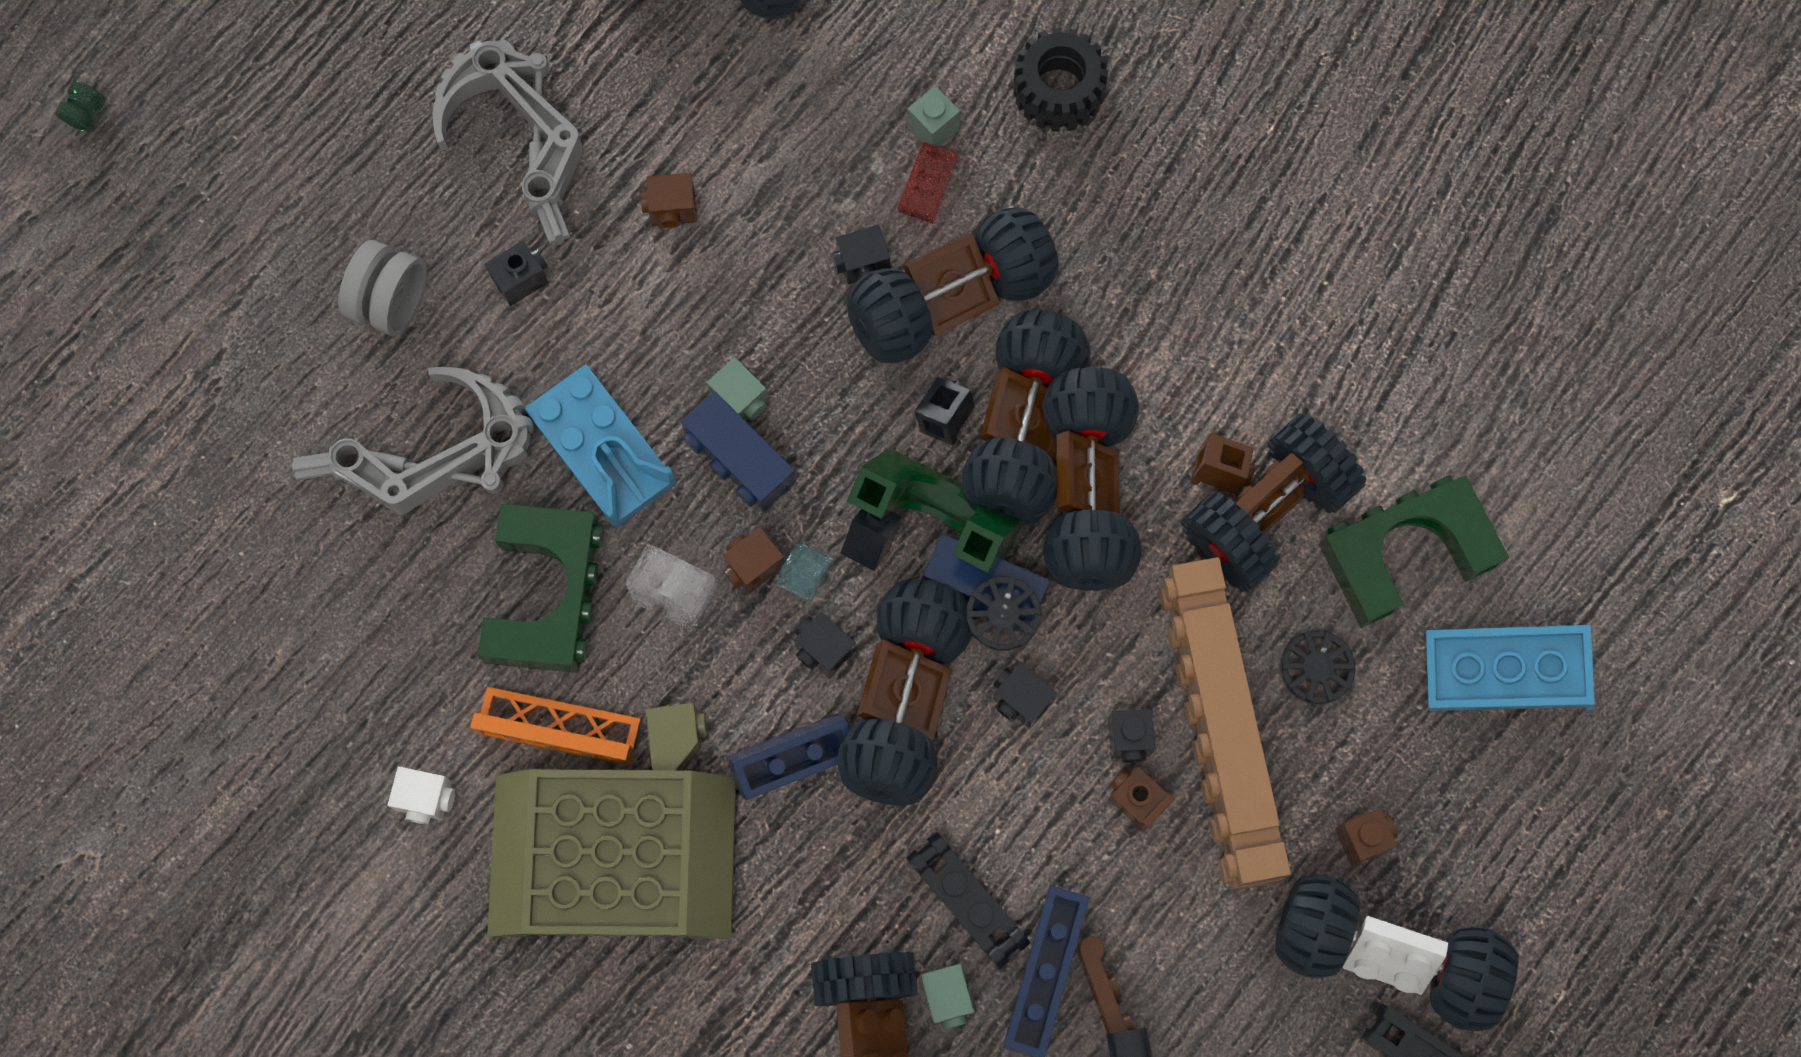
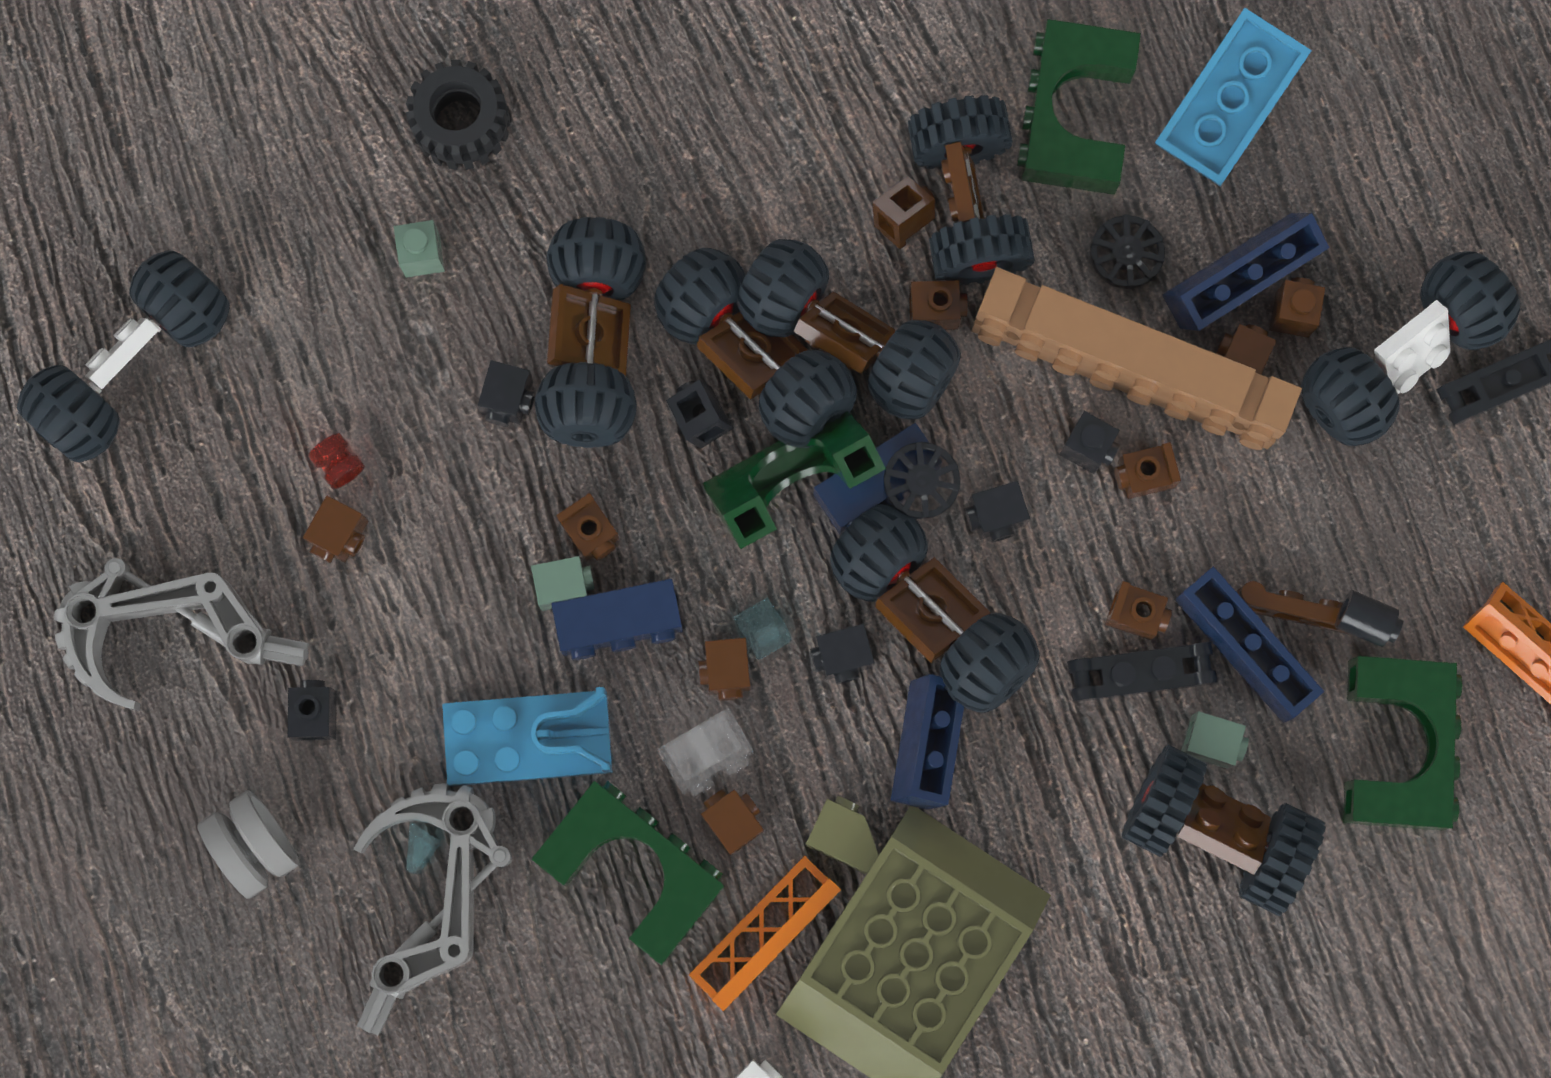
camera: 60 degrees left, 5 degrees up
black brick [840,509,902,571] -> none
clear red plate [898,142,958,224] -> none
none -> clear red wheel [308,433,365,490]
none -> clear light blue slope [406,822,441,875]
none -> reddish brown brick [556,493,619,562]
none -> reddish brown brick [701,789,764,856]
none -> reddish brown brick [909,280,968,330]
none -> reddish brown brick [1105,581,1172,640]
none -> dark blue brick [1162,213,1330,331]
none -> reddish brown brick [1215,324,1277,375]

